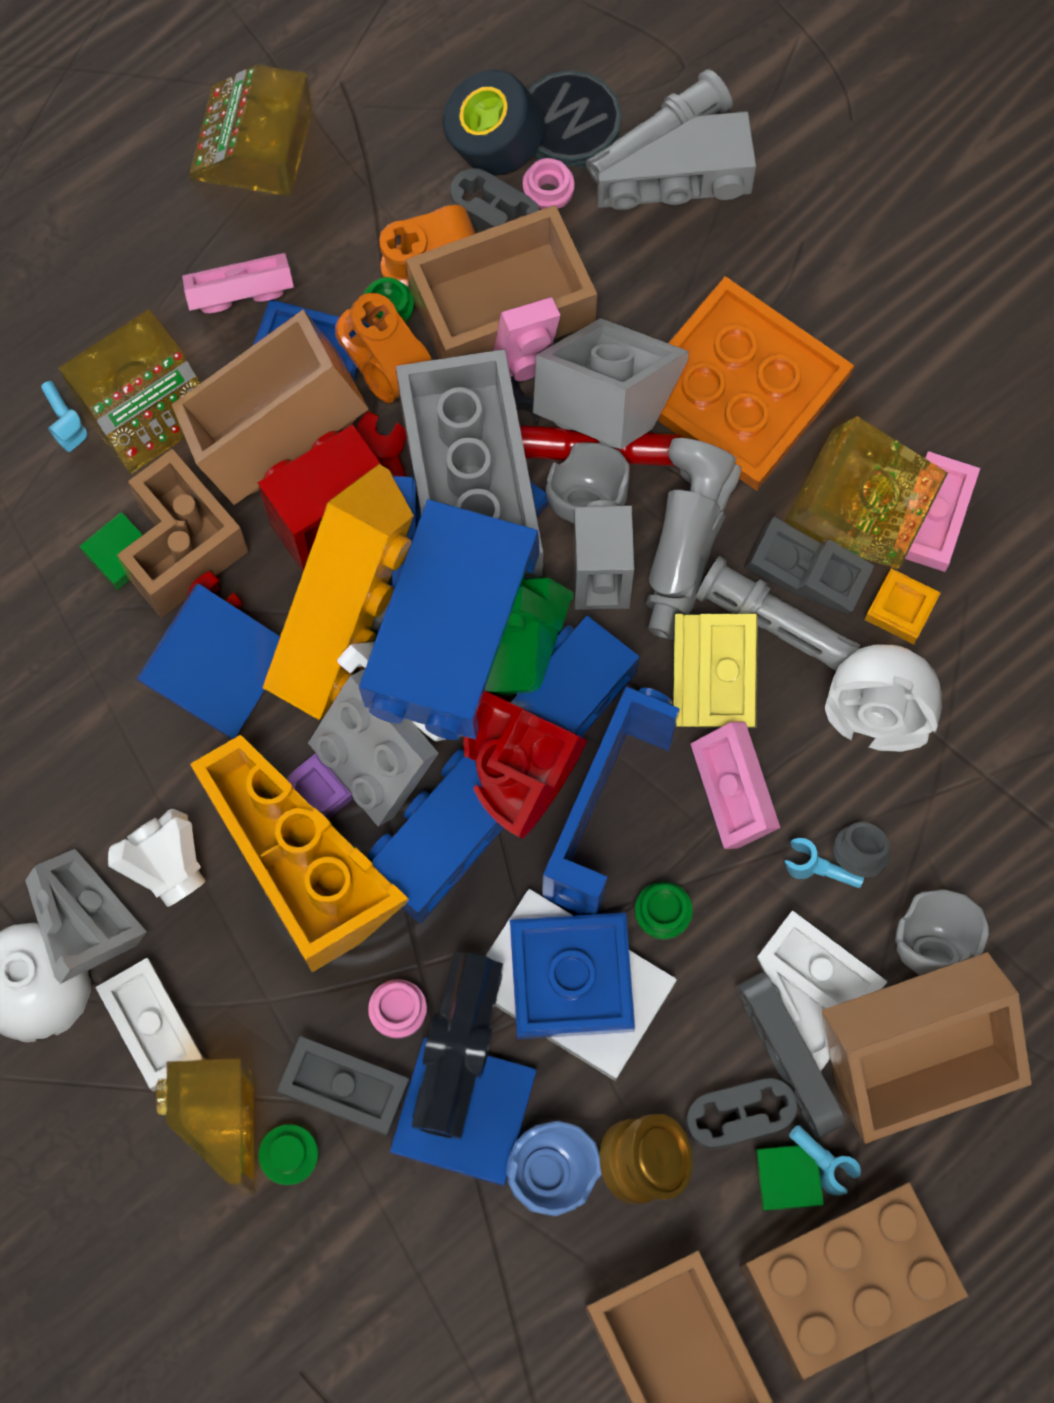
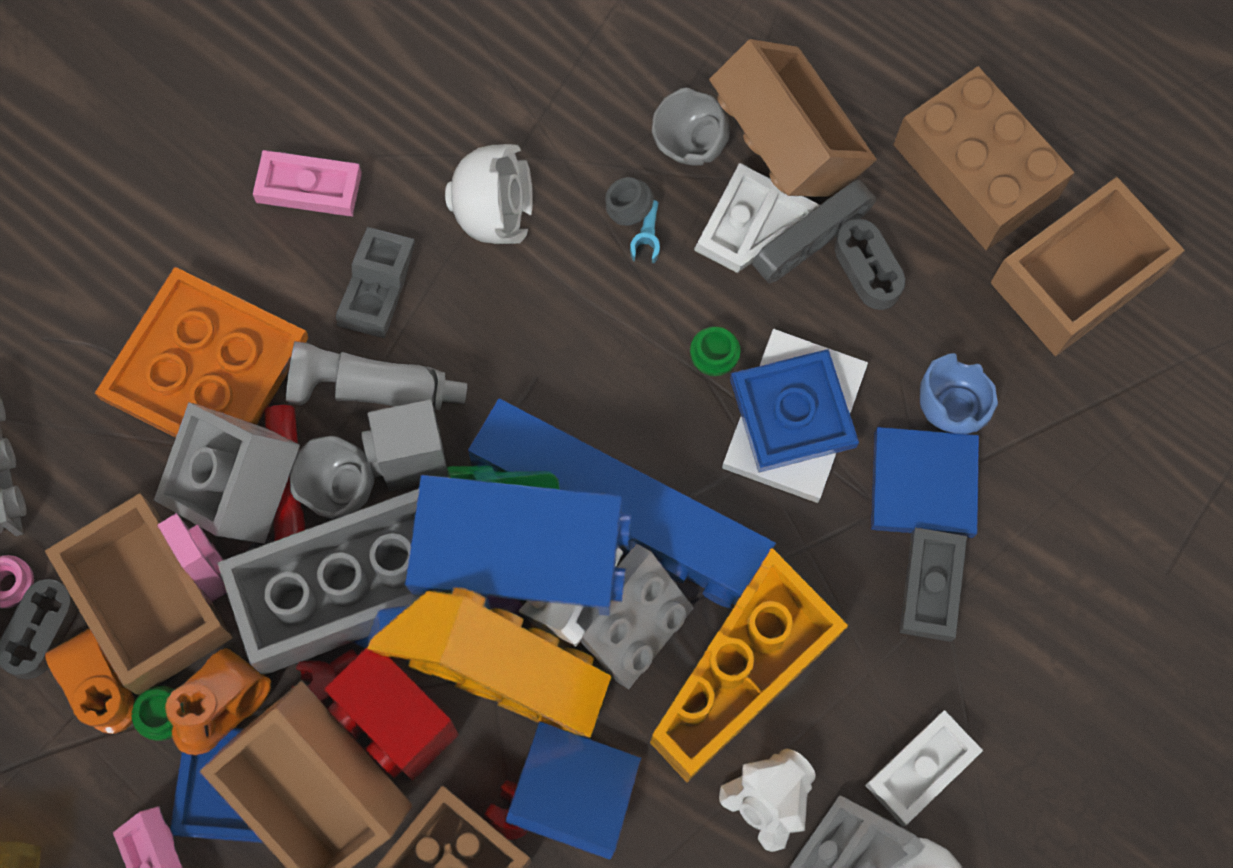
camera: 105 degrees left, 0 degrees up
clear yellow slope [156,1058,256,1195] -> none
green plate [258,1124,319,1186] -> none
medium lavender tile [286,753,353,820] -> none
bright pink plate [368,979,427,1039] -> none
black piece [411,952,503,1140] -> none
red brick [463,691,588,839] -> none
blue panel [542,687,680,916] -> none
pearl gold wheel [599,1114,693,1204] -> none
light yellow plate [673,614,758,728] -> none
bright pink plate [691,722,780,849] -> none
light grey pin [696,556,860,671] -> none
green tile [755,1146,823,1212] -> none
clear yellow slope [784,416,948,568] -> none
medium azure hand [789,1125,861,1196] -> none
light orange tile [865,568,941,645] -> none

